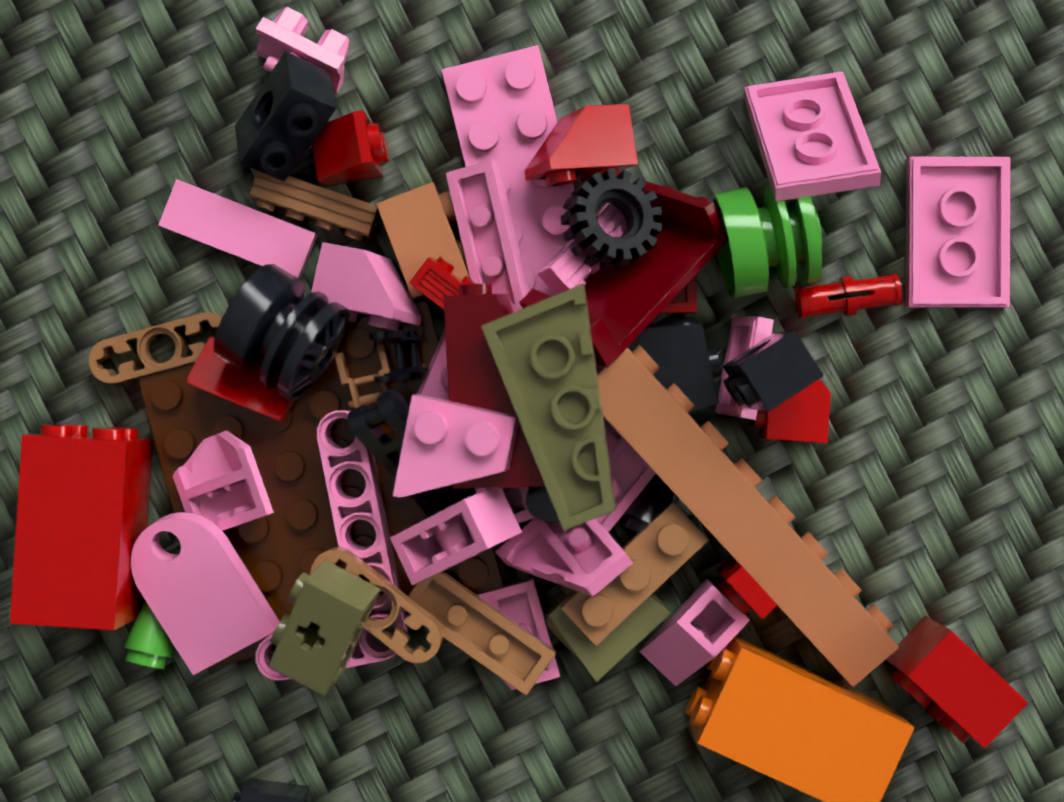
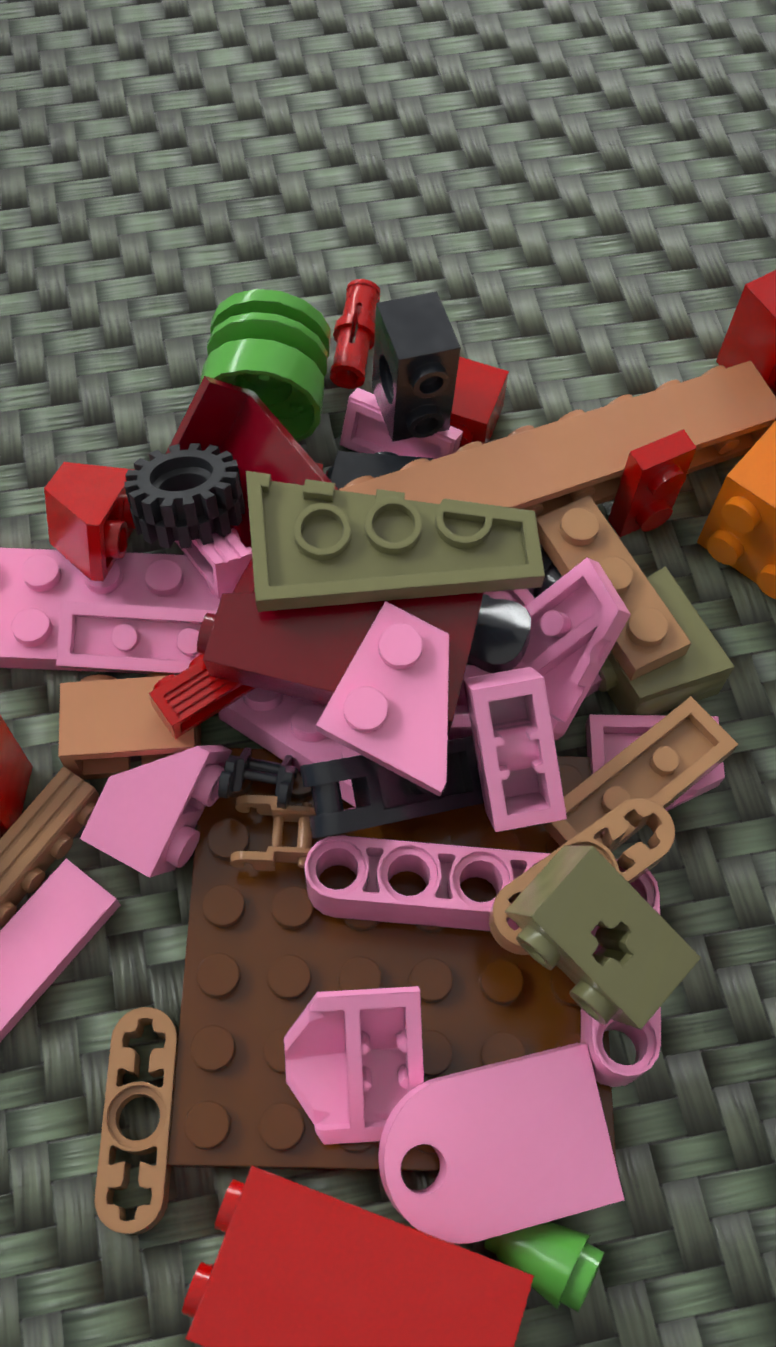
camera: 80 degrees left, 25 degrees down
red slope [186,336,294,421] -> none
black wheel [214,264,350,402] -> none
bright pink slope [639,578,750,686] -> none
bright pink tile [744,72,881,202] -> none
bright pink tile [905,157,1010,308] -> none

